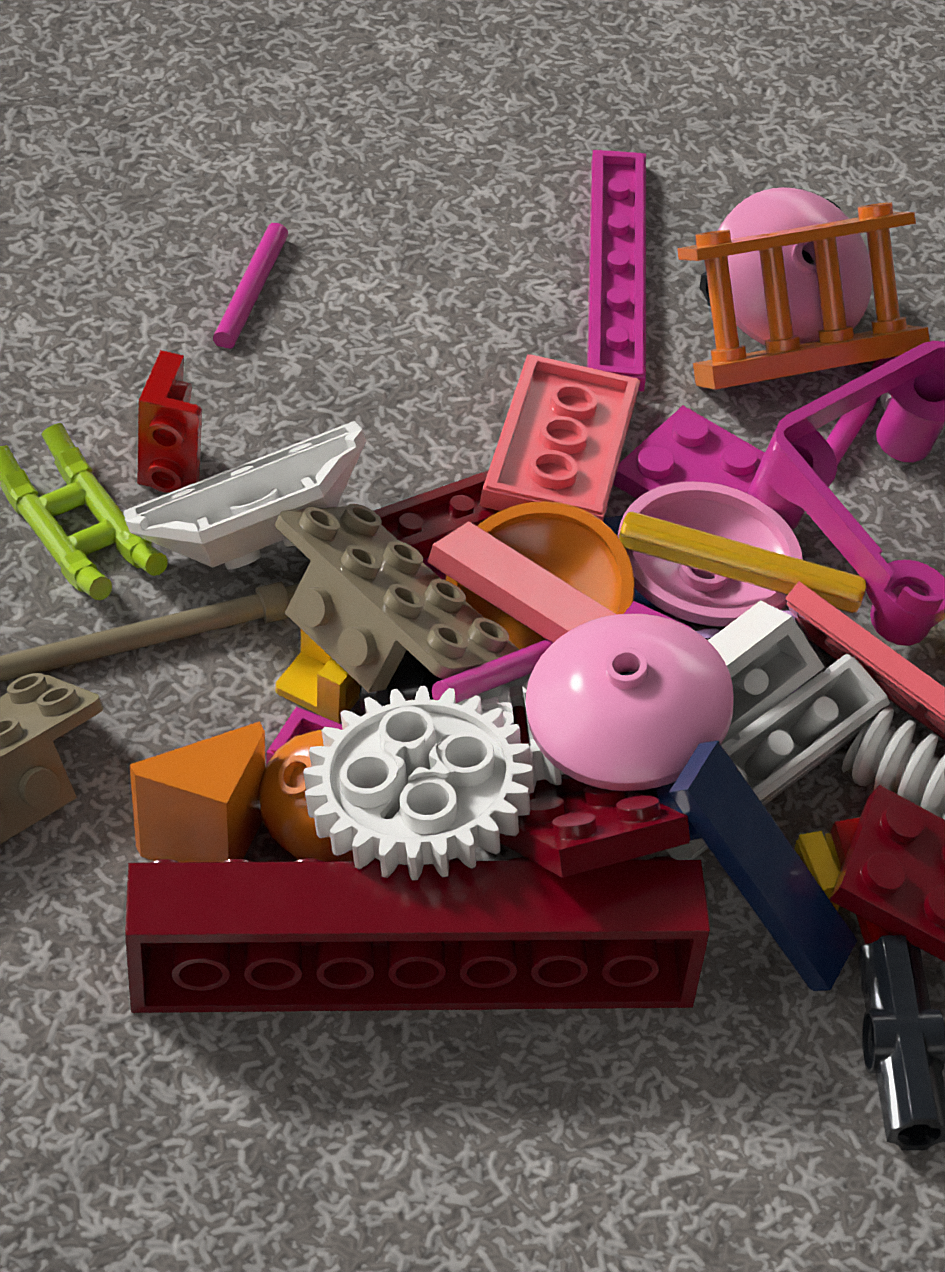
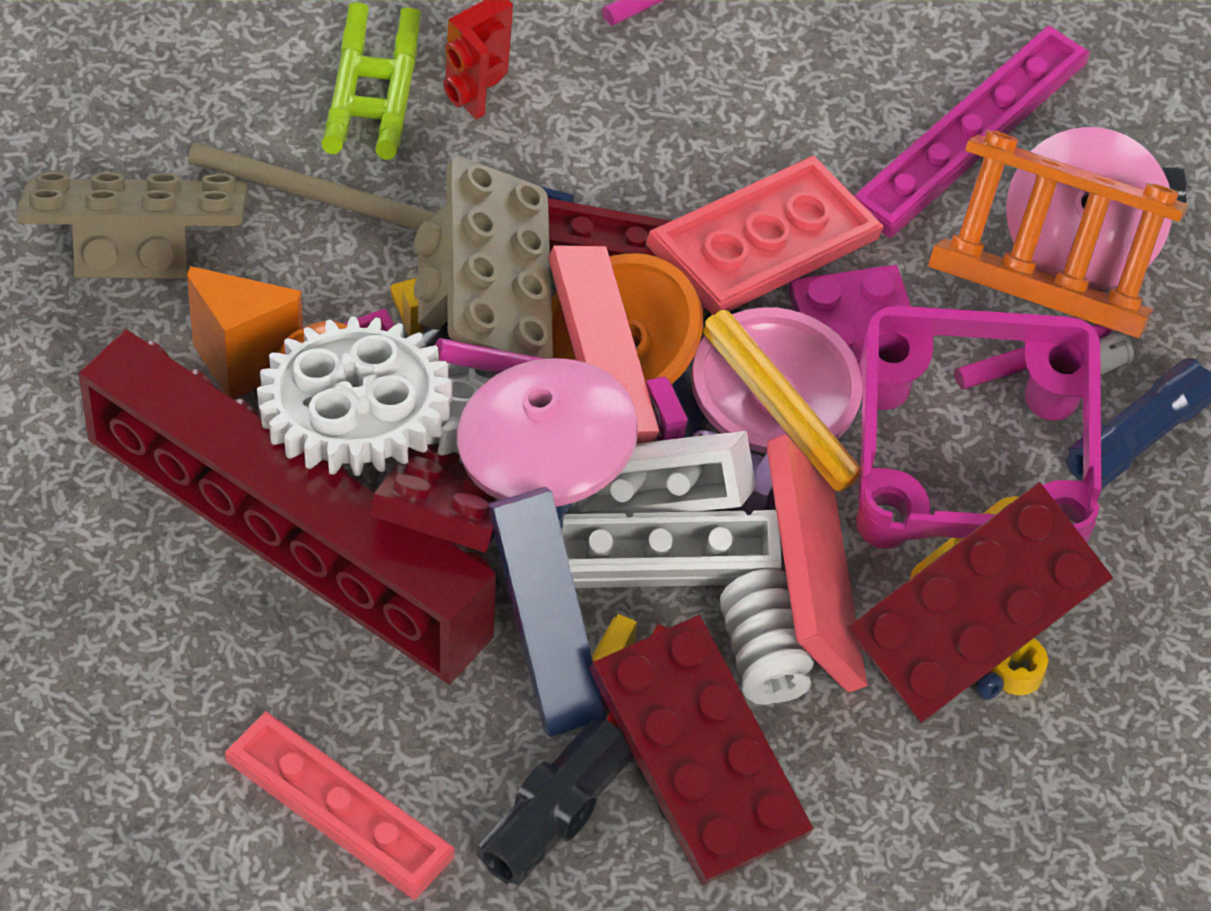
camera: 40 degrees right, 5 degrees up
white wedge [123,421,366,570] -> none
none -> coral tile [225,711,455,901]

